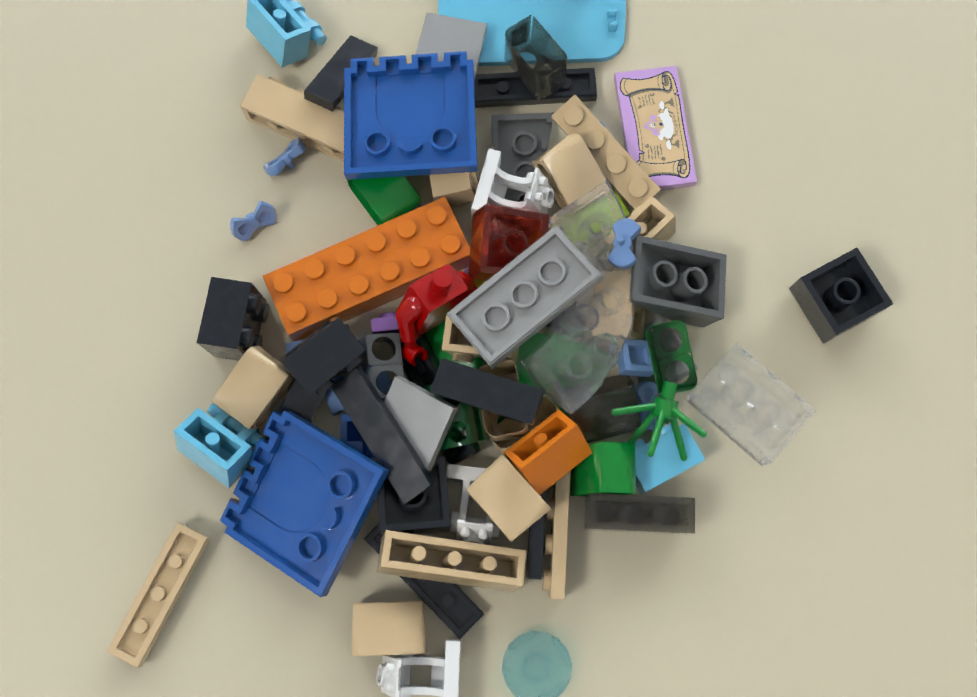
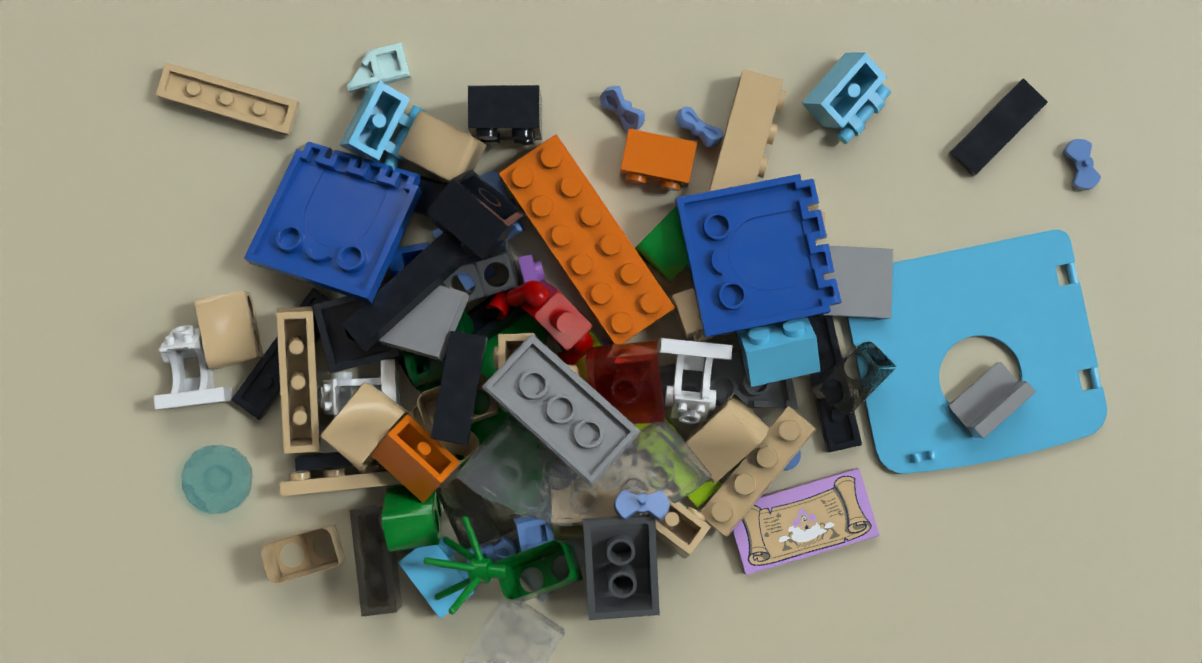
camera: 80 degrees right, 10 degrees up
black tile [304,35,378,112] -> none
none -> tan piece [261,525,345,584]
none -> light aqua tile [347,42,411,93]
none -> orange brick [620,128,697,191]
none -> medium azure brick [736,318,820,387]

